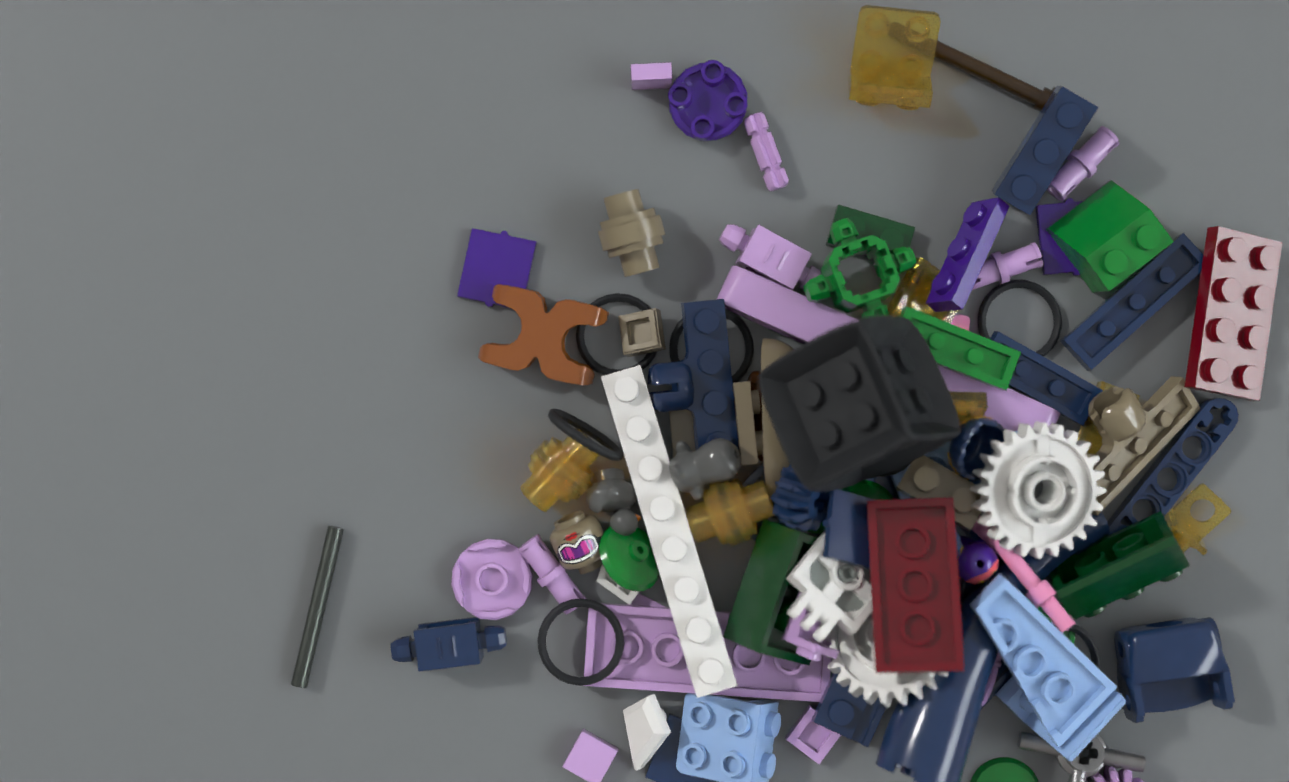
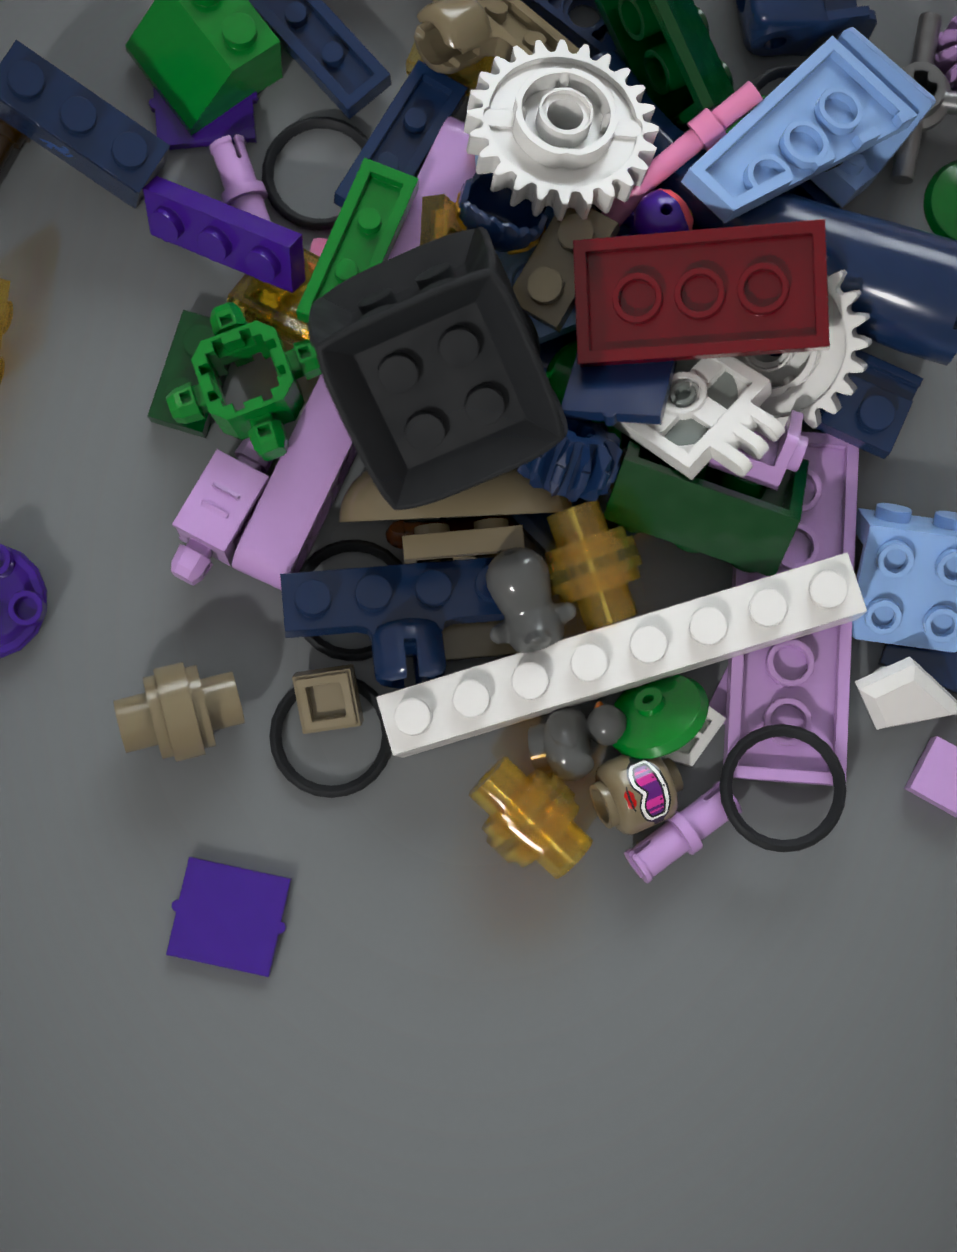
camera: 95 degrees left, 5 degrees down
pearl dark grey bar [291,525,344,688] -> none
dark blue piece [391,617,507,672] -> none
lavender tile [451,539,533,620] -> none
dark orange piece [478,284,609,386] -> none
black tyre [548,409,623,461] -> none
lavender axle [744,112,789,191] -> none
lavender tile [785,705,841,764] -> none
lavender pin [1047,126,1120,201] -> none

